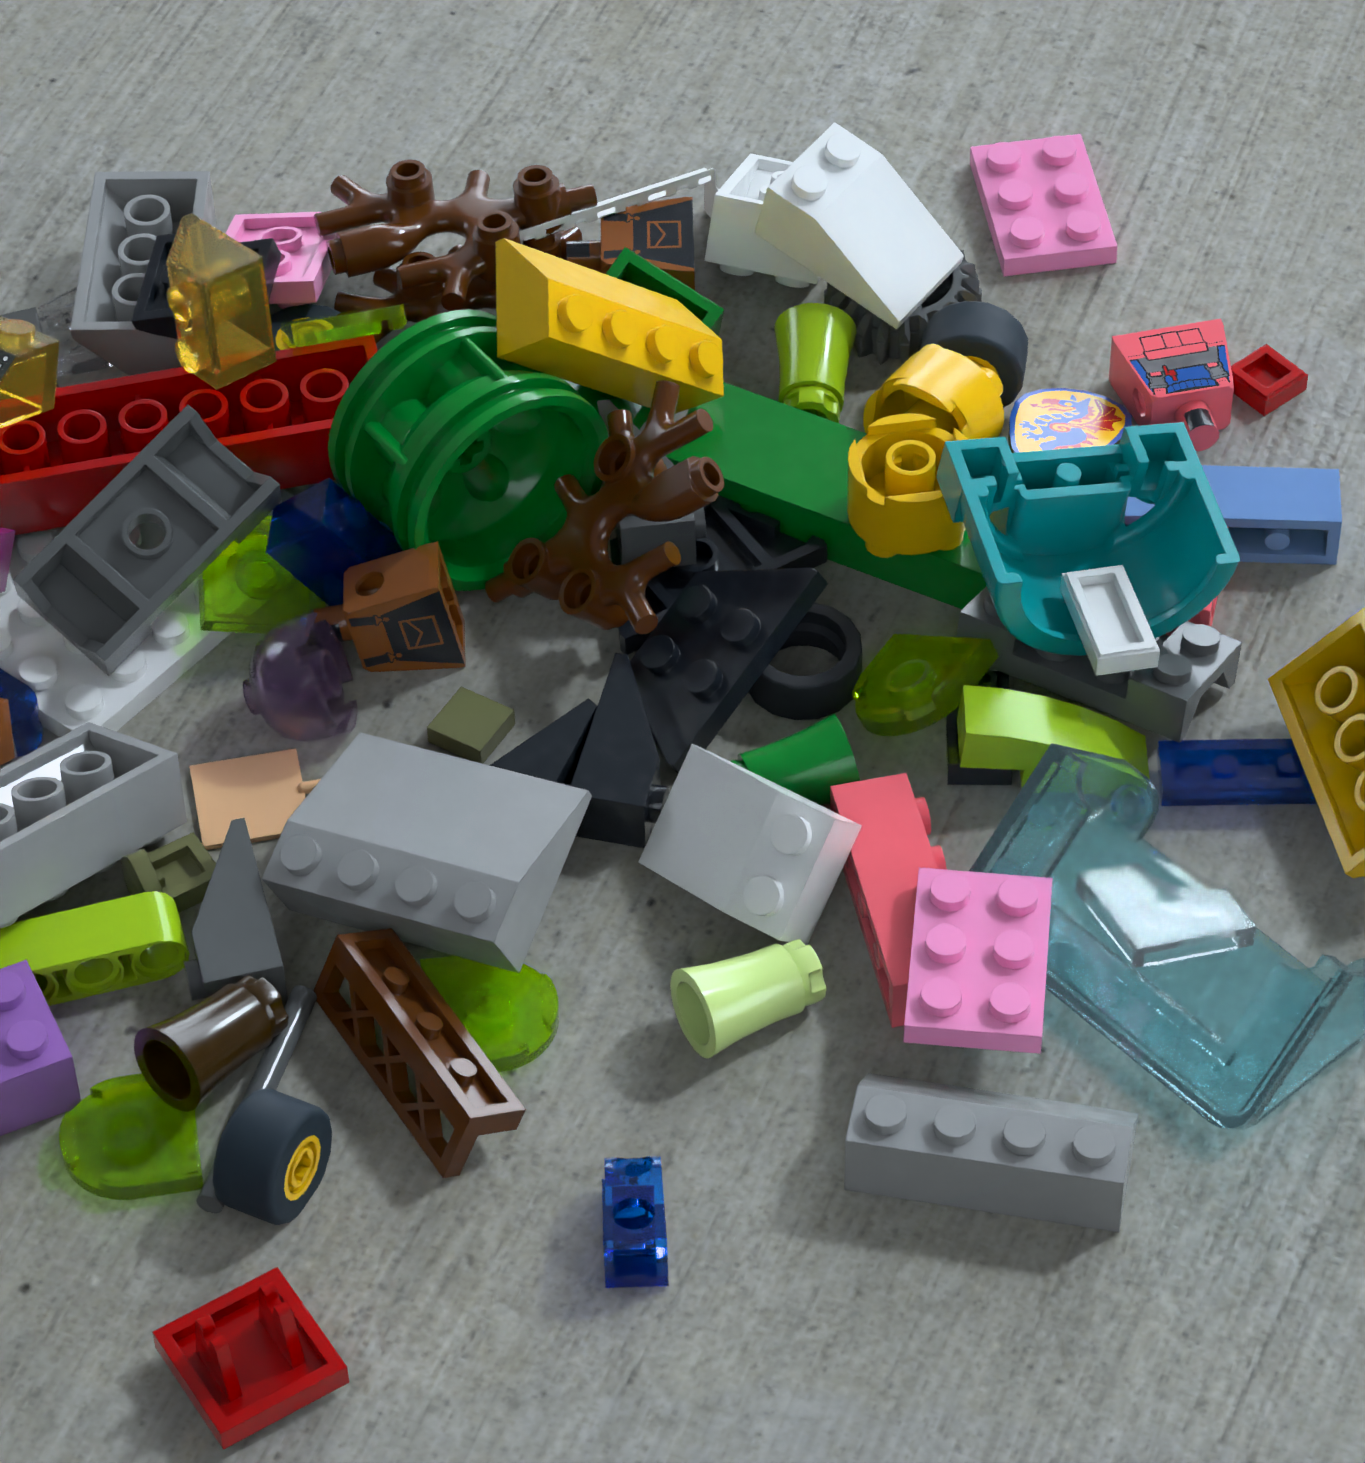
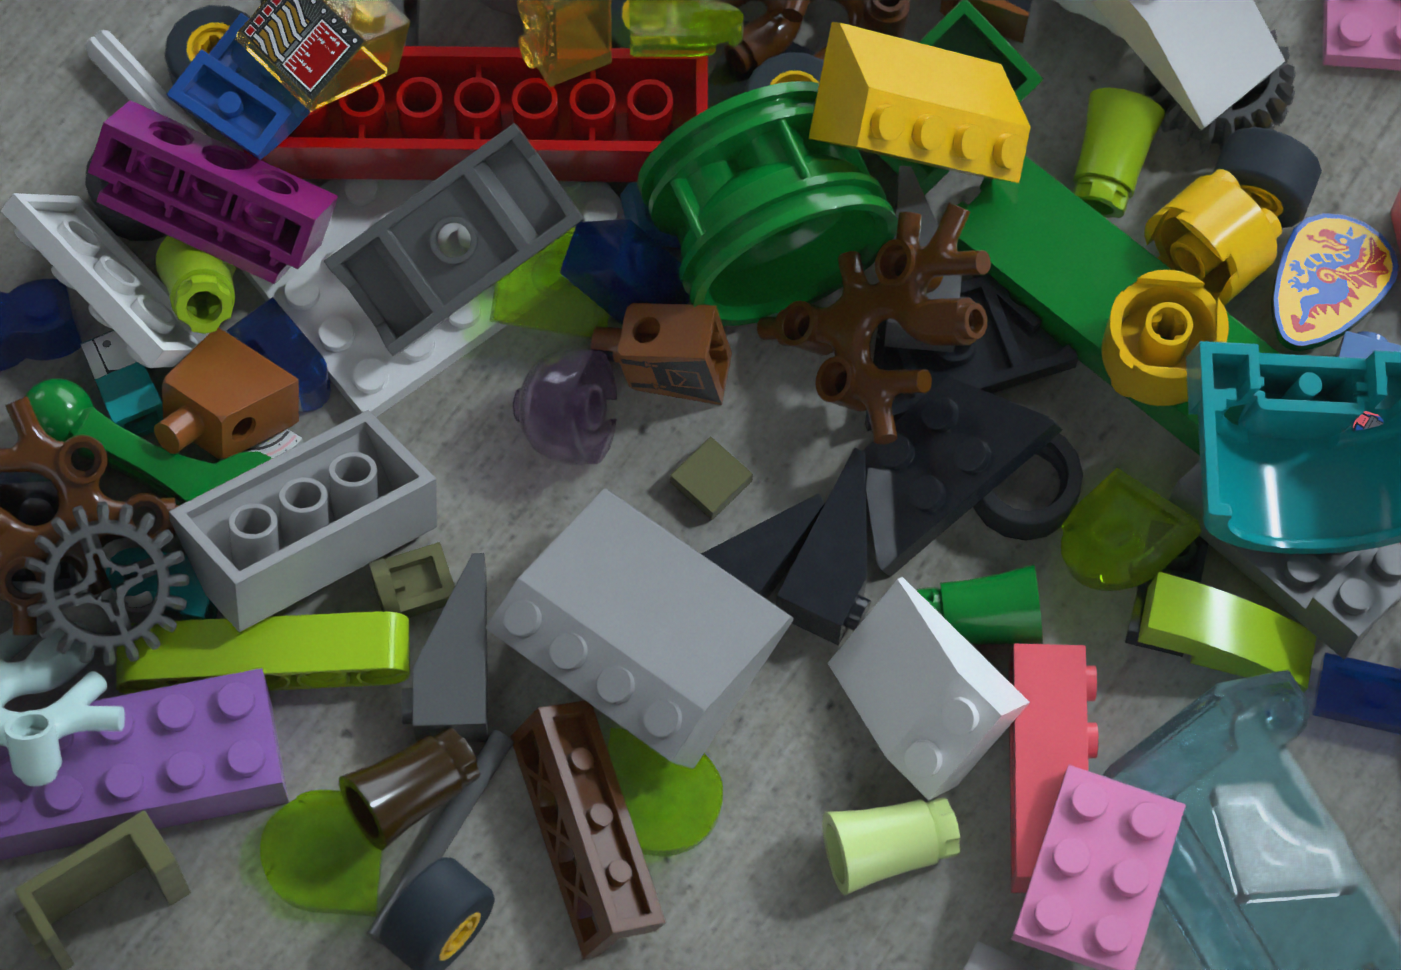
camera: 10 degrees right, 20 degrees up
light nougat piece [189,748,321,850] -> none
white tile [1060,565,1160,676] -> none

